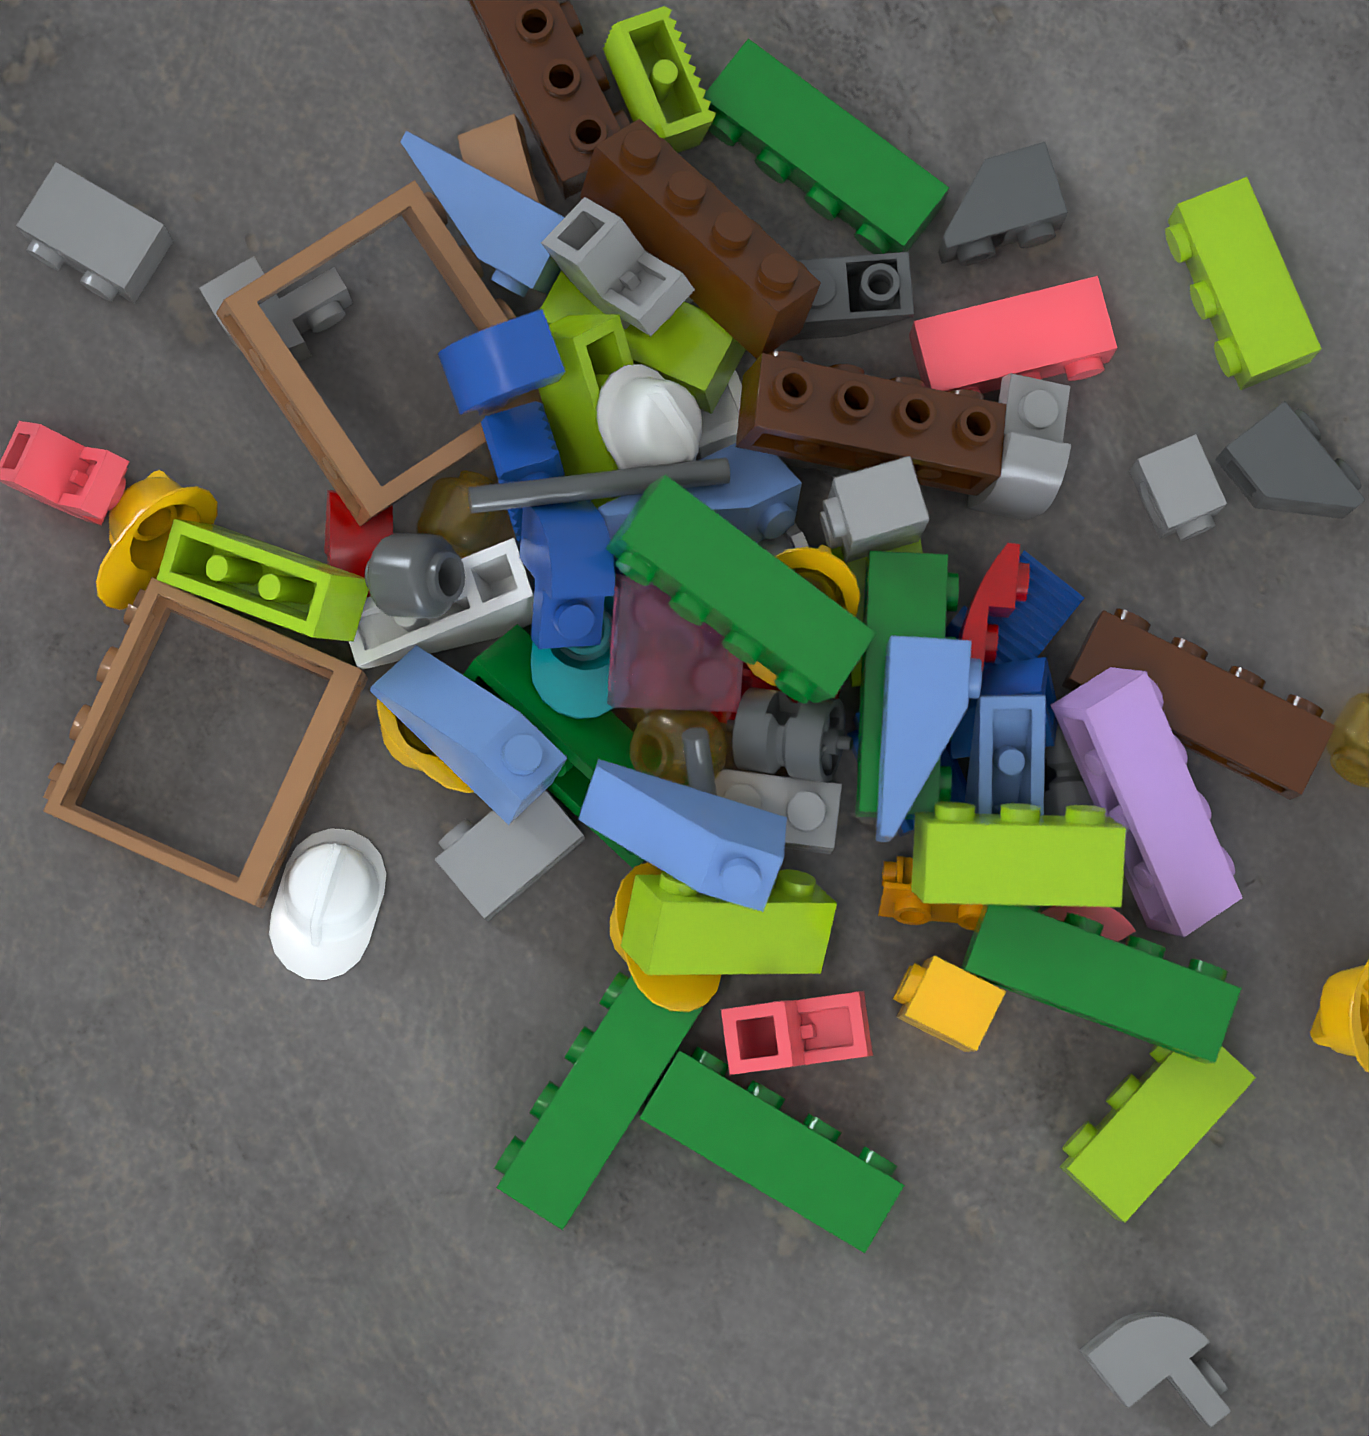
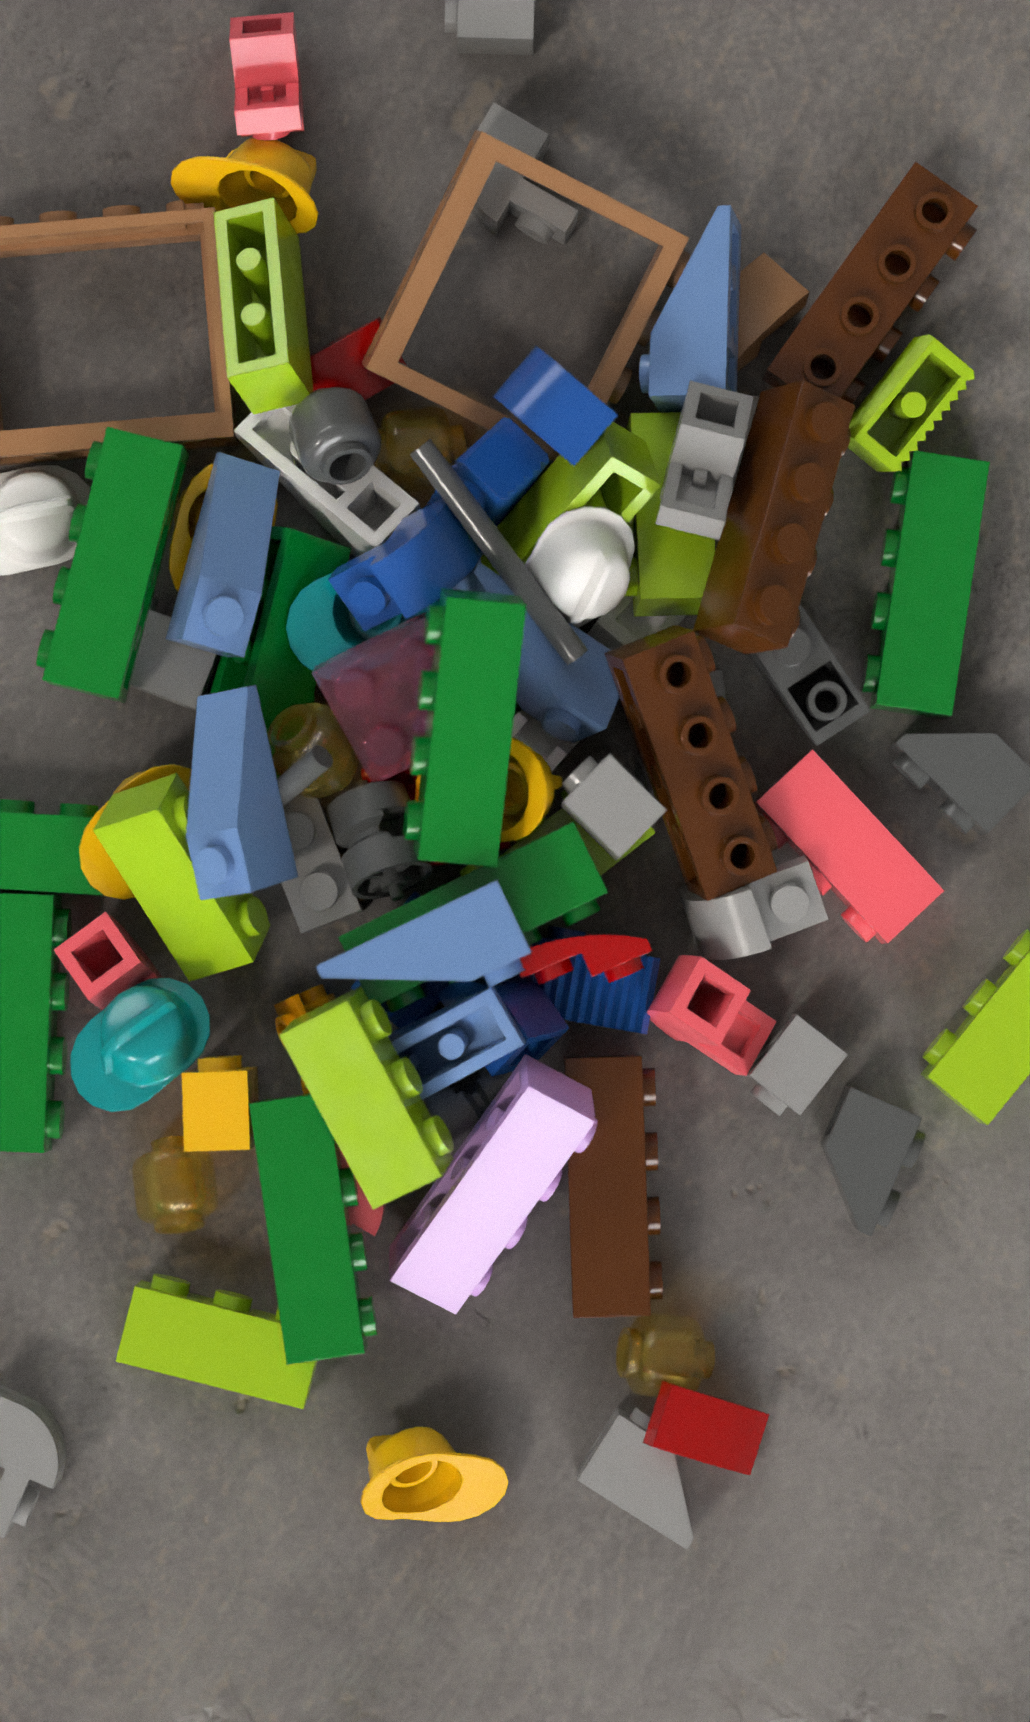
camera: 65 degrees right, 5 degrees up
none -> green brick [36,427,189,704]
none -> teal piece [70,978,210,1112]
none -> clear yellow head [131,1136,218,1234]
none -> coral brick [647,955,777,1076]

